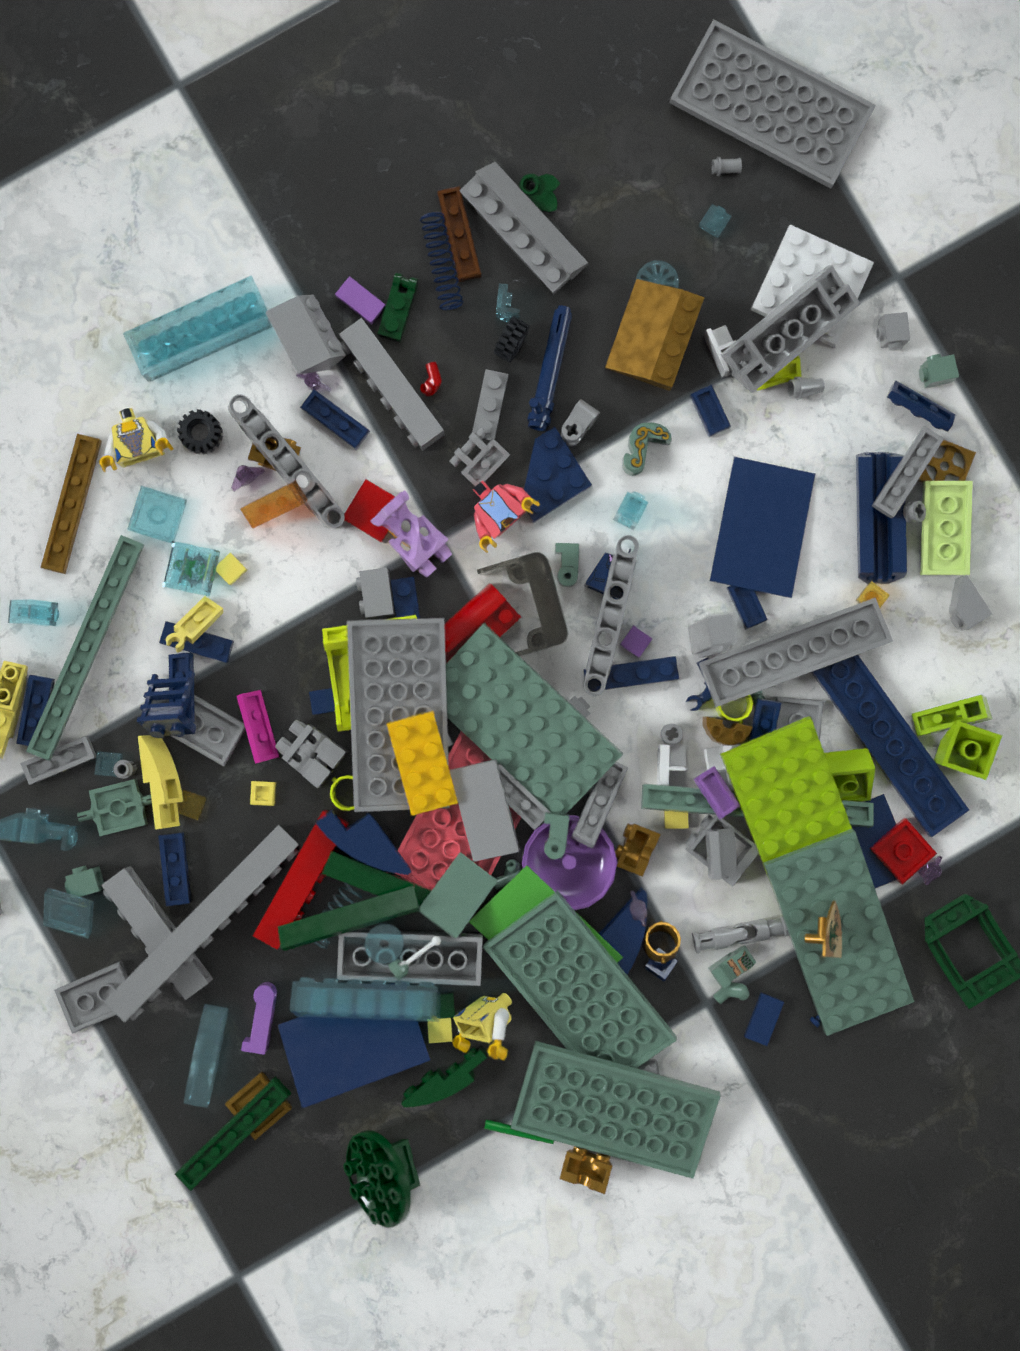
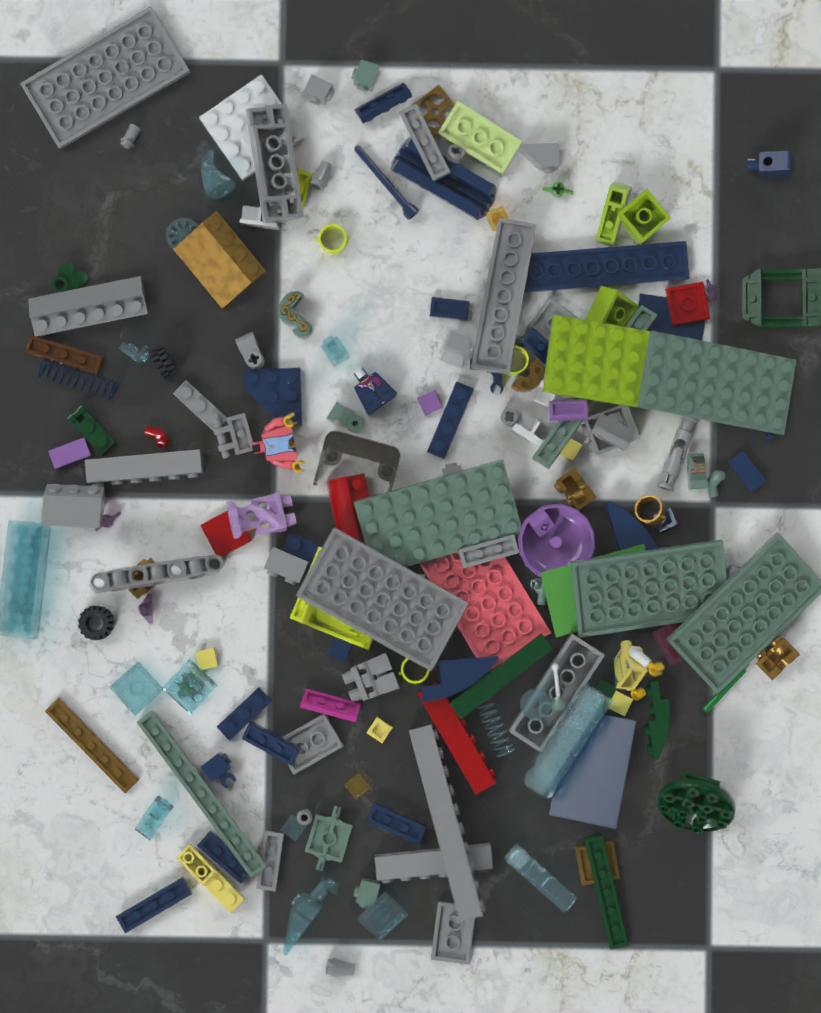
camera: 50 degrees left, 0 degrees up
torso [99,408,173,472] -> none
dark blue plate [137,671,197,738] -> none
light yellow slope [138,735,183,829] -> none
light yellow plate [166,596,223,653] -> none
clear orange tile [240,480,308,529] -> none
medium lavender leg [241,982,277,1055] -> none
dark green tile [278,886,420,951] -> none
dark blue tile [300,389,370,450] -> none
yellow plate [387,711,458,815] -> none
sand green tile [418,852,498,939] -> none
light grey tile [450,759,520,862] -> none
dark blue cylinder [527,306,572,431] -> none
sand green leg [544,812,569,859] -> none
light grey tile [571,762,628,848] -> none
light grey beam [584,535,639,696] -> none
clear purple piece [630,891,648,927] -> none
dark blue tile [690,385,731,437] -> none
clear light blue tile [699,204,731,238] -> none
dark blue piece [710,457,815,598] -> none
shield [805,900,842,958] -> none
none -> dark blue brick [200,751,237,788]
none -> clear light blue hat [201,150,235,199]
none -> neon yellow piece [316,224,350,255]
none -> dark blue piece [354,145,419,220]
none -> bright green piece [542,182,573,198]
none -> clear pink plate [651,623,683,666]

